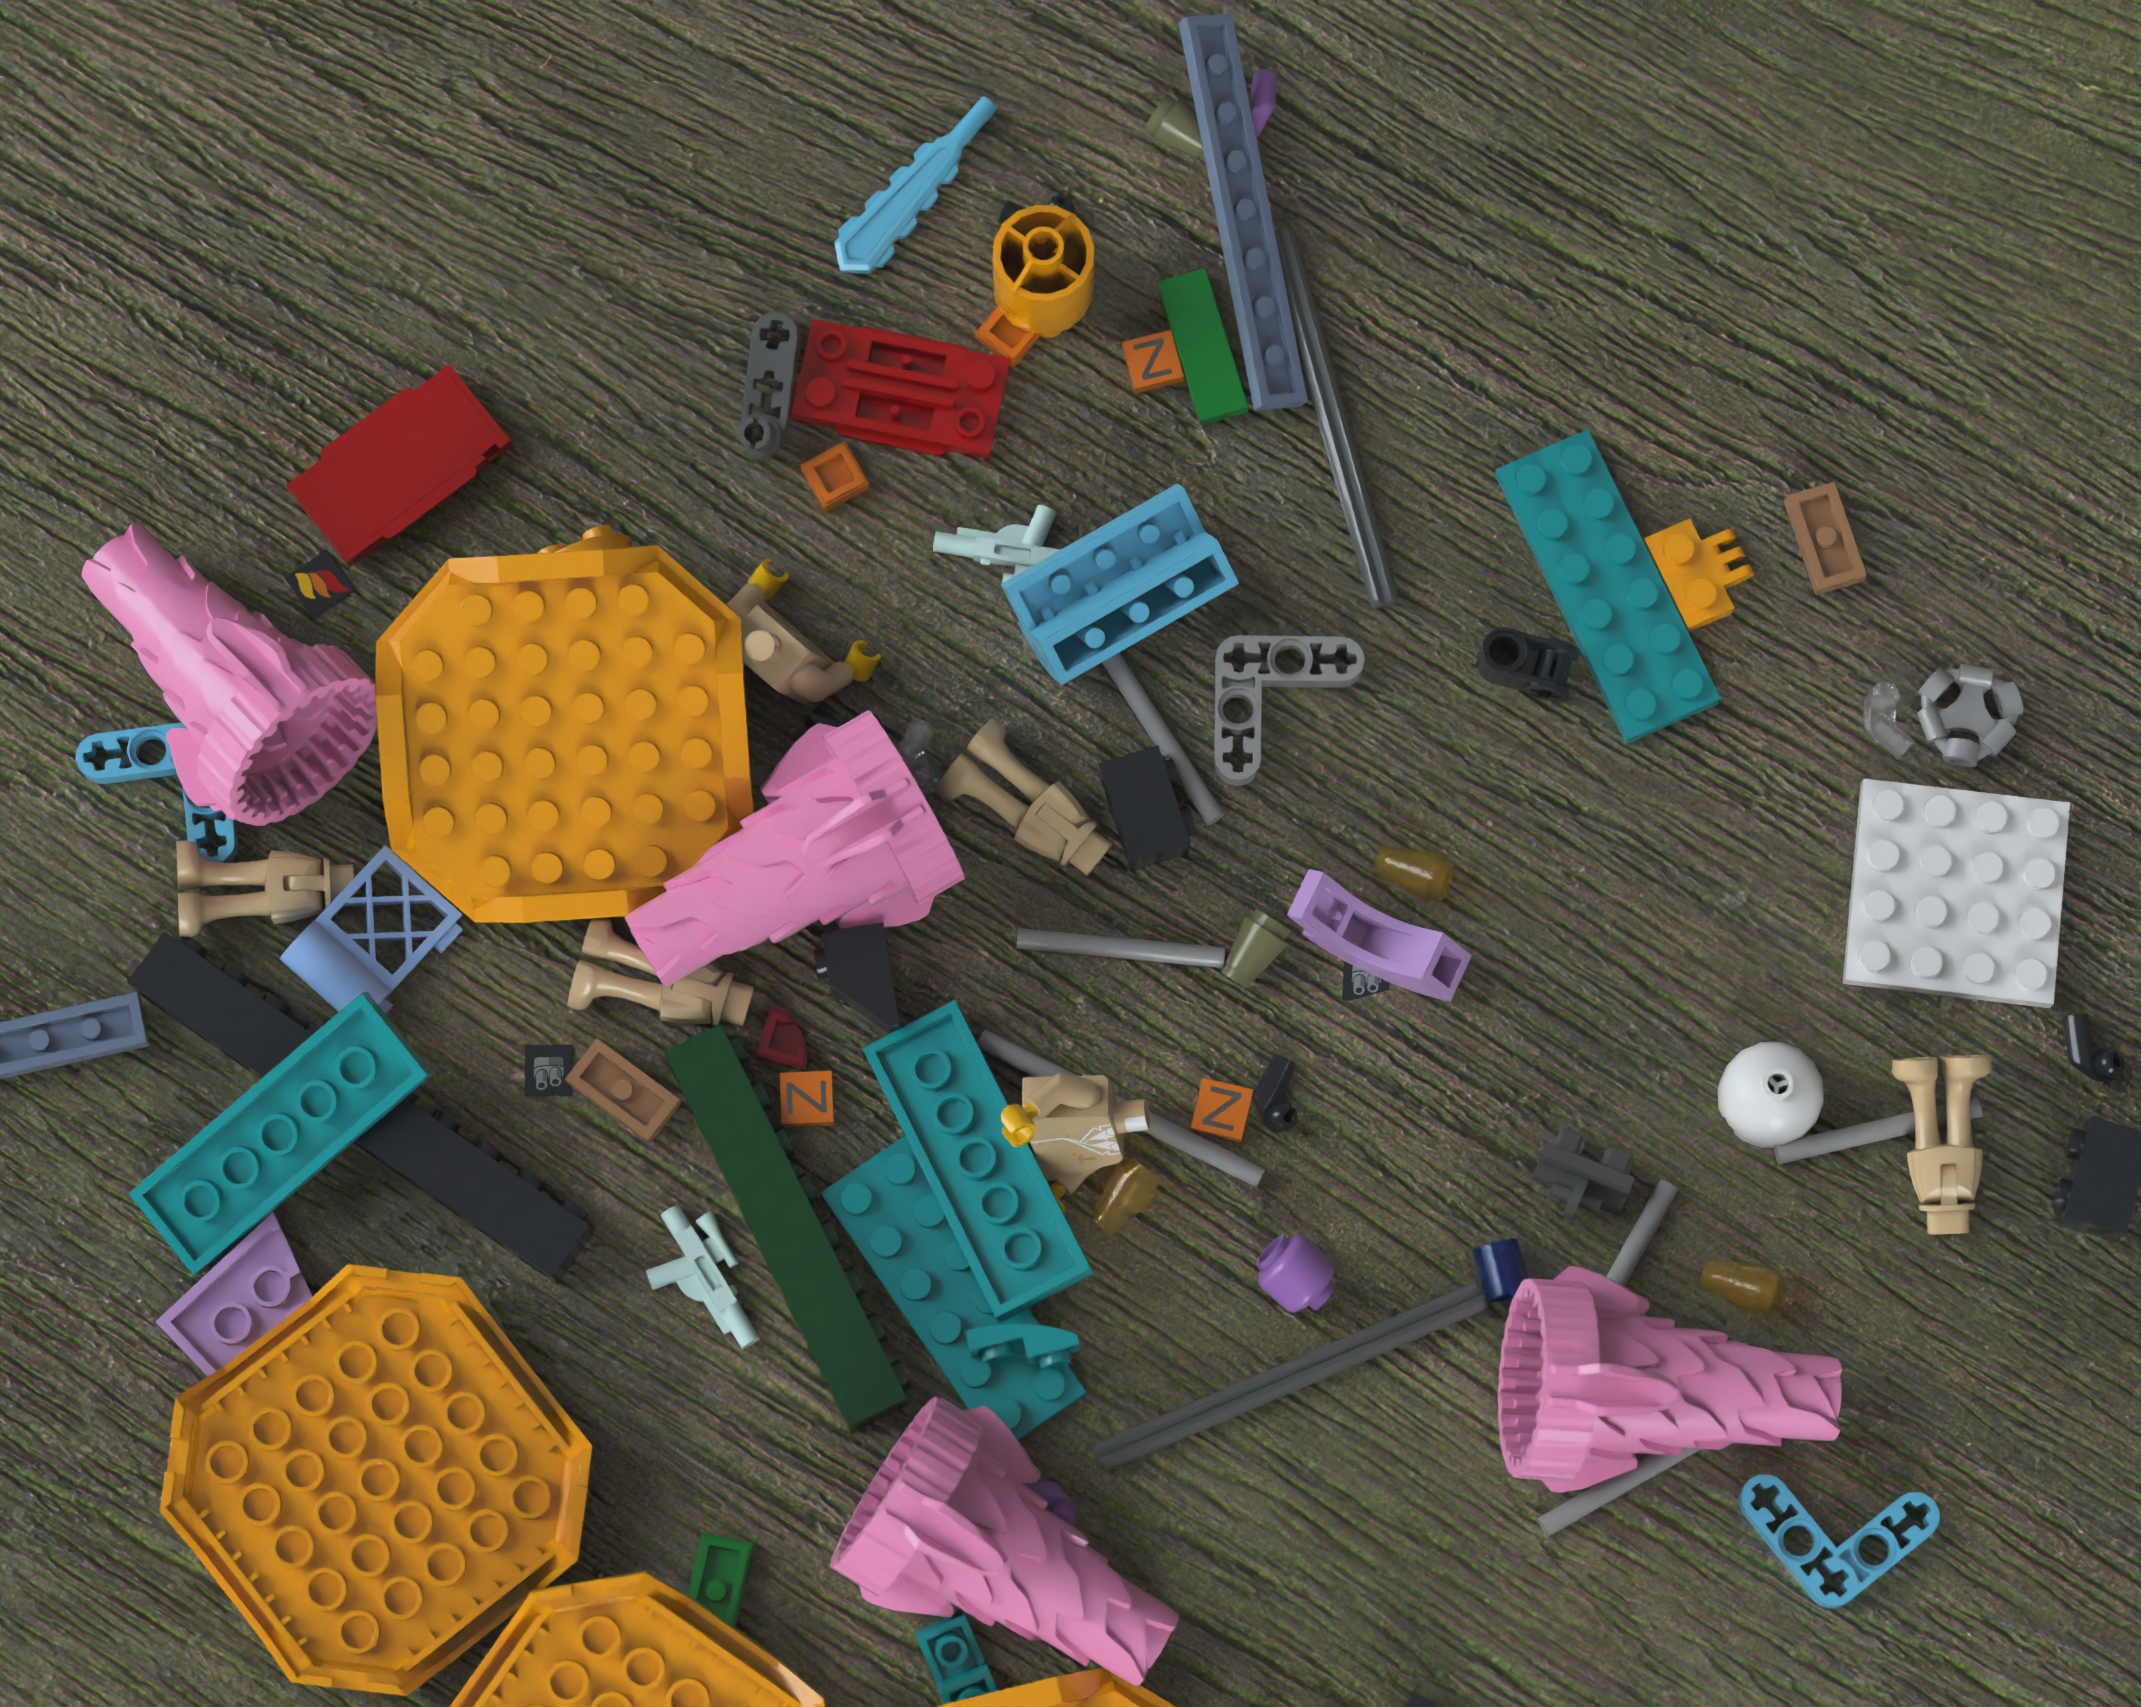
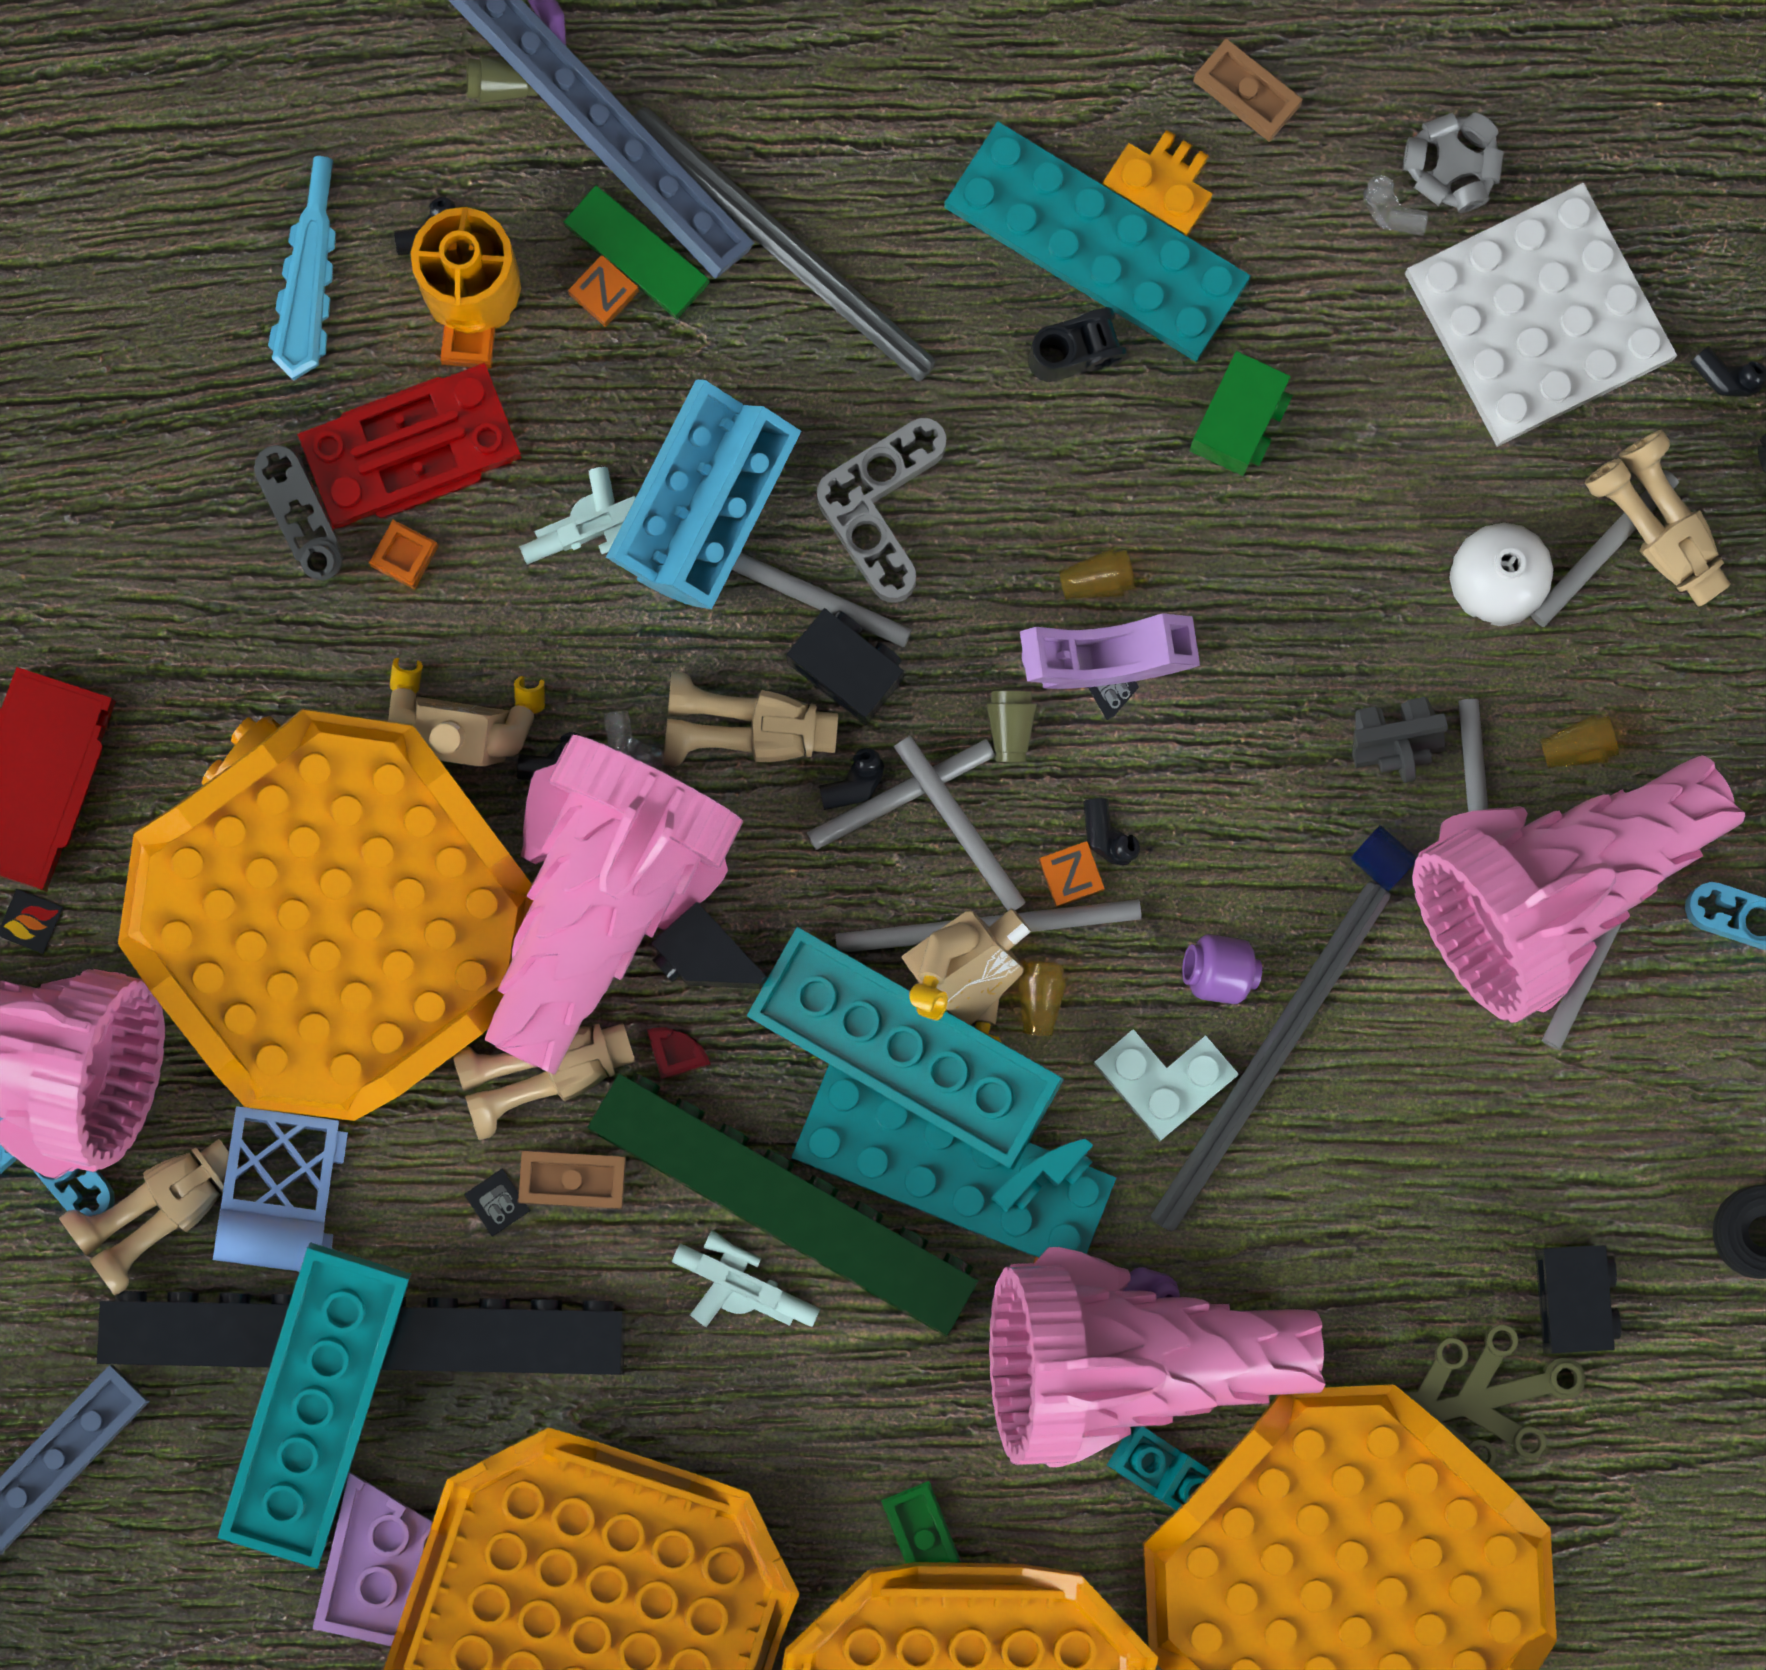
camera: 35 degrees left, 5 degrees up
orange tile [780,1070,834,1128] -> none
none -> black arm [819,748,884,810]
none -> light grey bar [893,735,1026,911]
none -> light aqua plate [1093,1029,1239,1142]
none -> green brick [1189,351,1293,476]

